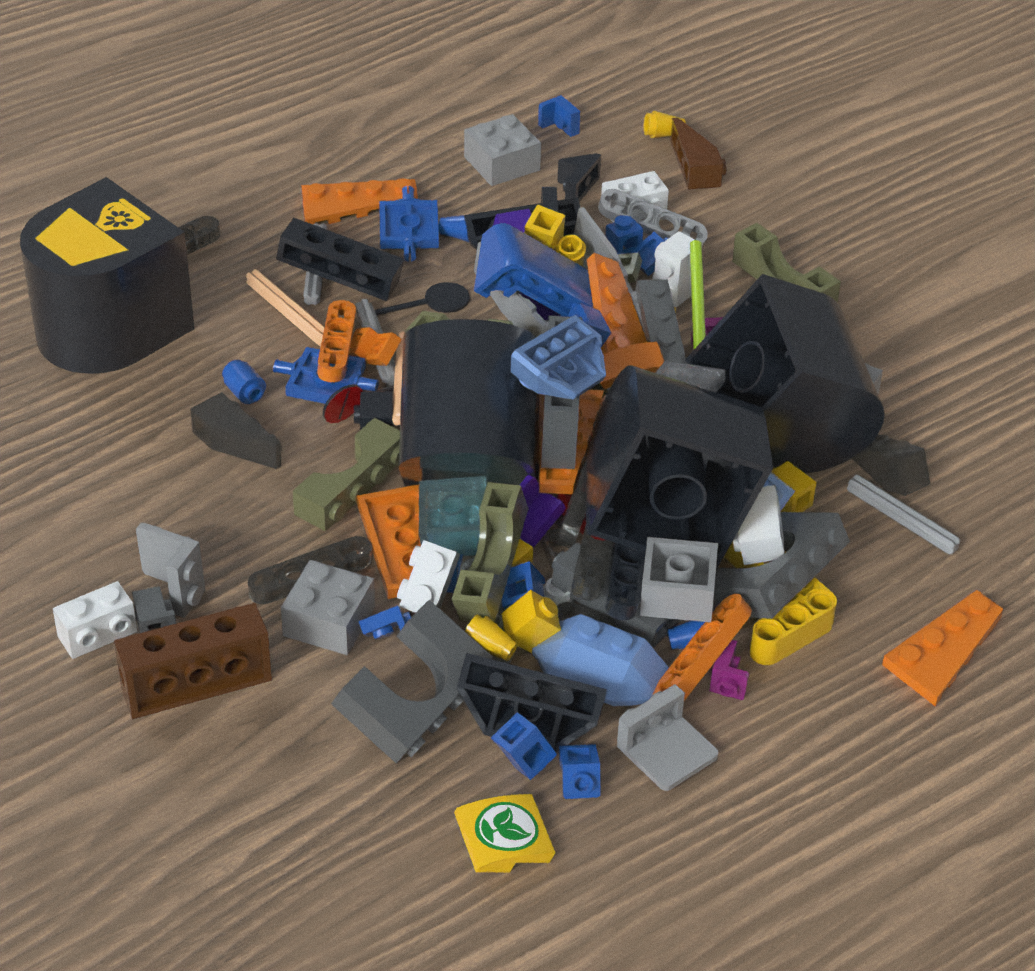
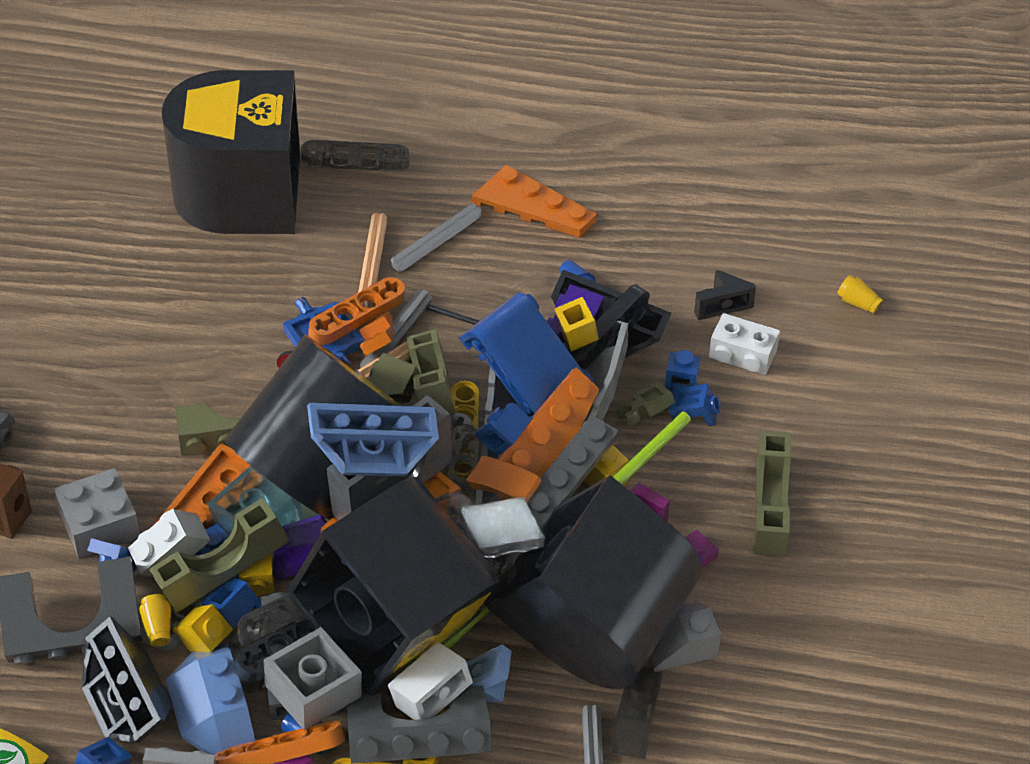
camera: 45 degrees right, 5 degrees up
light grey bracket [136,523,206,618] -> none
clear smoke slope [190,392,282,469] -> none
blue brick [222,360,266,404] -> none
clear smoke beam [247,536,373,604] -> none
black brick [276,217,404,301] -> none
blue plate [379,186,439,262] -> none
light grey brick [464,114,541,186] -> none
blue brick [491,712,557,780] -> none
blue bracket [538,95,580,137] -> none
yellow cone [556,235,586,267] -> none
light grey beam [598,189,708,246] -> none
white brick [652,231,703,307] -> none
reddish brown slope [670,117,727,190] -> none
yellow brick [771,461,816,512] -> none

